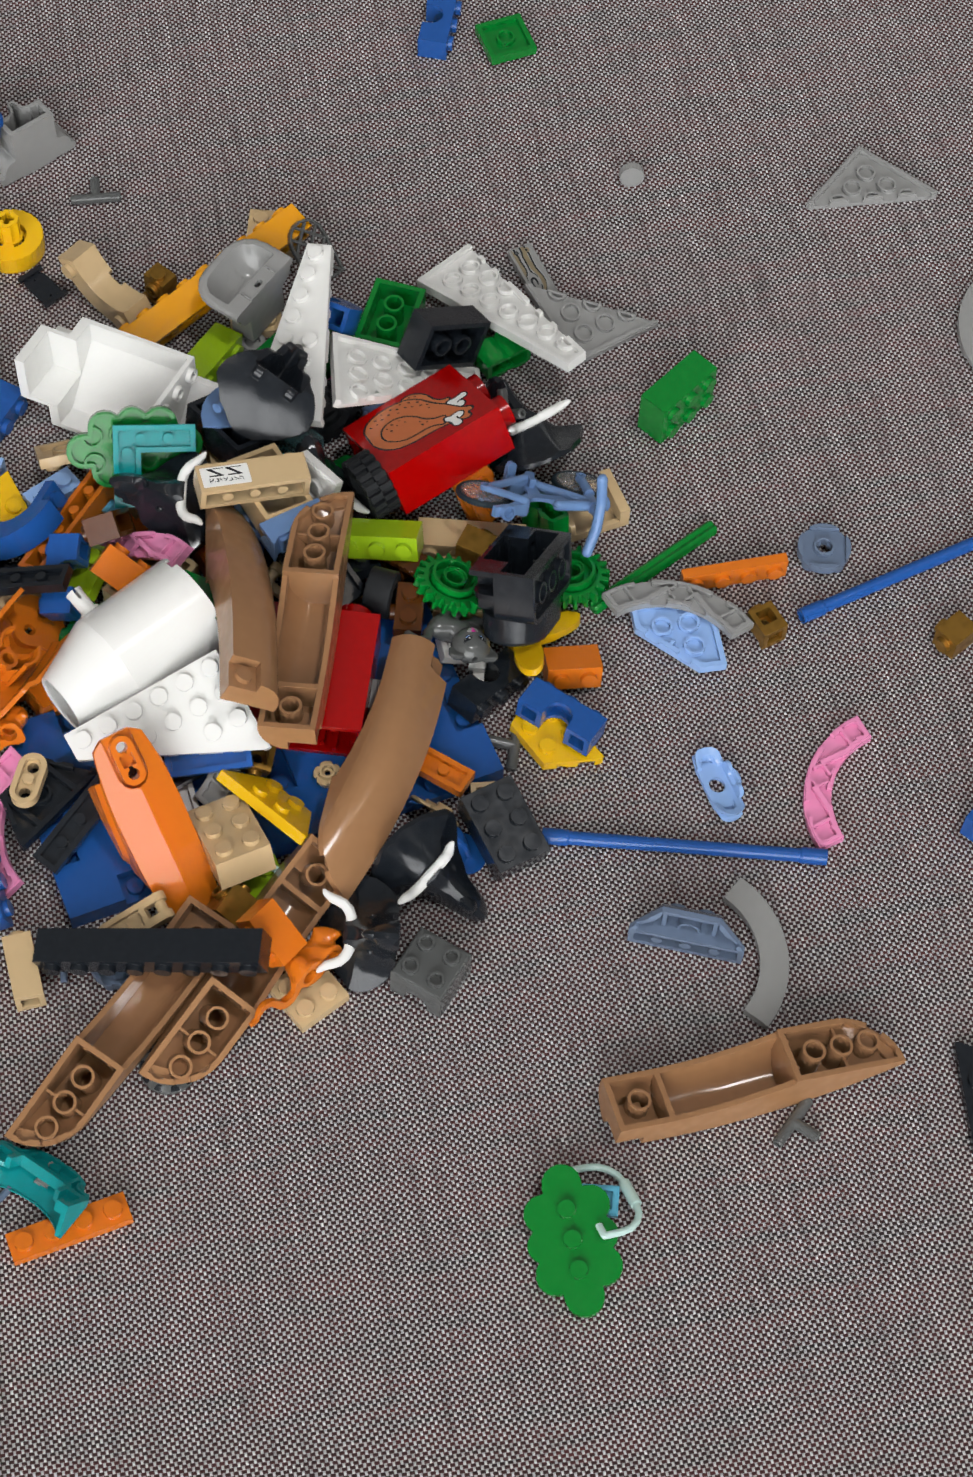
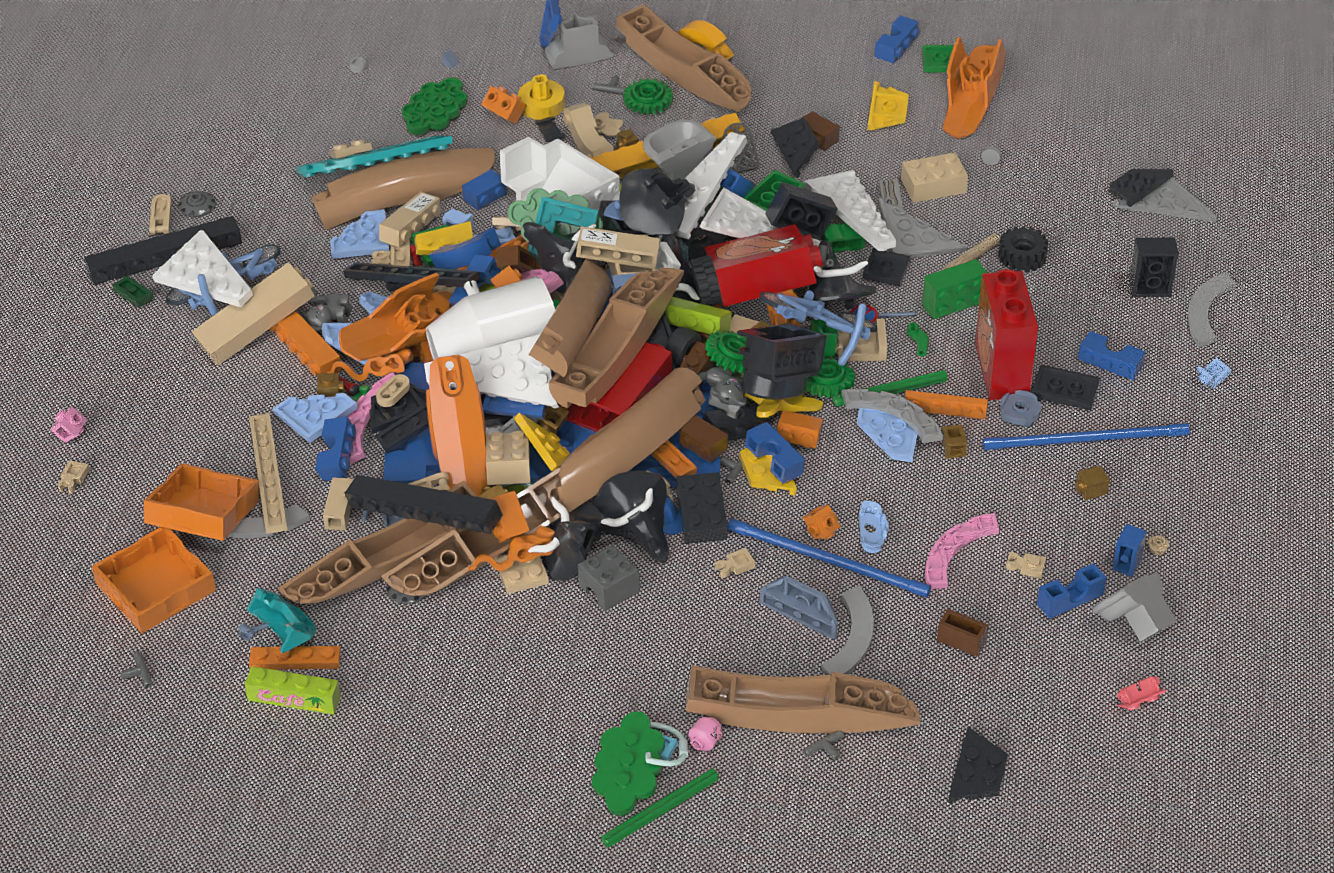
camera: 25 degrees right, 15 degrees down
none -> lime brick [244,666,341,715]
none -> tan plate [594,112,623,136]
none -> green axle [601,768,719,848]
none -> medium nougat slope [615,4,751,112]
none -> green gear [623,78,673,116]
none -> light orange arch [677,20,734,60]
none -> reddish brown brick [679,415,728,463]
none -> bright pink head [688,717,722,751]
none -> tan plate [715,548,756,578]
none -> black wing [770,118,820,178]
none -> reddish brown brick [801,111,840,151]
none -> orange brick [802,504,841,540]
none -> piece [849,305,916,326]
none -> black plate [863,248,911,287]
none -> yellow wing [868,81,909,130]
none -> tan piece [901,152,968,203]
none -> green arm [907,322,929,357]
none -> reddish brown brick [937,609,989,657]
none -> orange piece [943,37,1006,139]
none -> tan piece [943,234,1000,270]
none -> red brick [975,269,1038,401]
none -> black tyre [998,226,1048,273]
none -> tan plate [1006,552,1046,579]
none -> black plate [1031,364,1100,410]
none -> blue arch [1078,331,1146,381]
none -> black wing [1109,169,1173,207]
none -> black brick [1129,237,1178,297]

